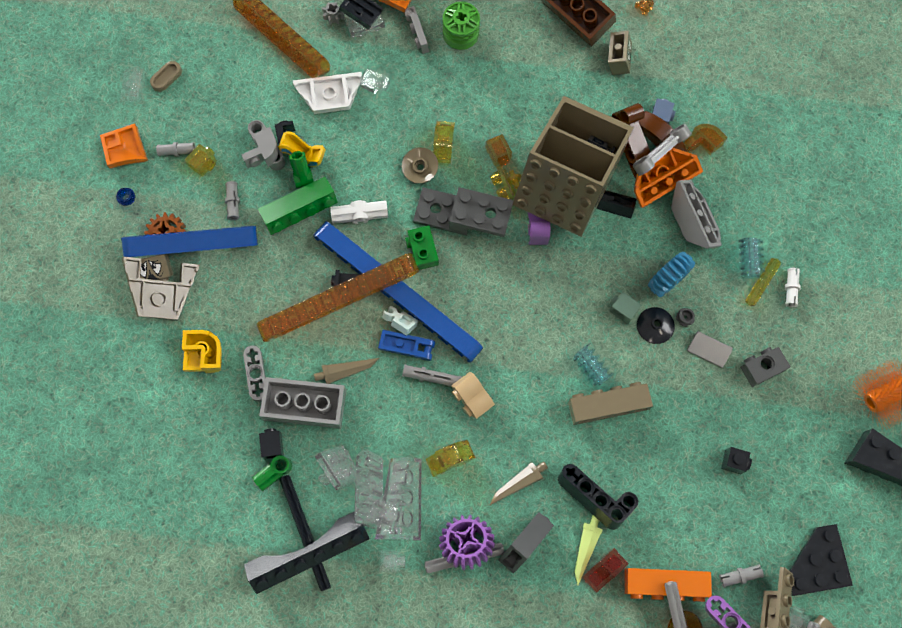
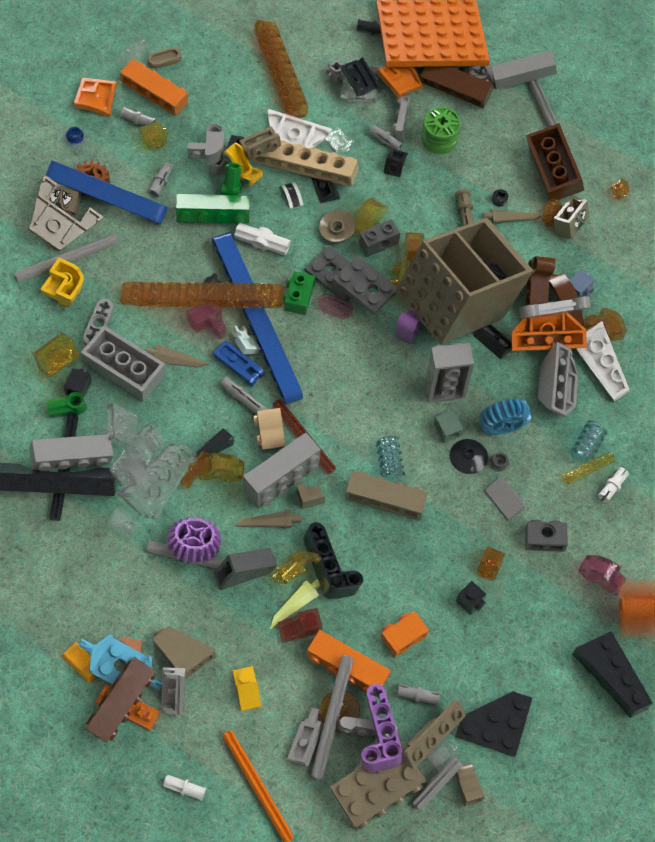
camera: 25 degrees right, 10 degrees down
none -> light grey axle [14,234,118,282]
none -> light grey brick [29,434,114,471]
none -> clear yellow brick [33,332,79,378]
none -> orange brick [120,59,188,116]
none -> clear orange pin [180,451,212,488]
none -> clear pink brick [186,303,227,340]
none -> black slope [196,428,234,462]
none -> dark tan bracket [239,126,281,160]
none -> light grey brick [243,433,321,508]
none -> tan brick [252,140,359,187]
none -> clear yellow wing [272,550,322,584]
none -> clear red axle [273,399,336,475]
none -> sticker [281,182,304,209]
none -> dark tan panel [297,483,325,509]
none -> black slope [311,177,340,204]
none -> tile [318,294,353,320]
none -> dark grey brick [359,219,400,257]
none -> light grey pin [369,124,403,150]
none -> orange brick [381,611,429,658]
none -> black bracket [384,148,408,177]
none -> light grey brick [424,343,474,403]
none -> dark tan pin [455,189,473,226]
none -> clear orange bracket [476,546,506,581]
none -> dark tan bar [483,209,543,223]
none -> black bush [492,189,509,207]
none -> clear orange brick [542,199,562,226]
none -> white wing [575,321,630,402]
none -> clear pink brick [578,555,627,595]

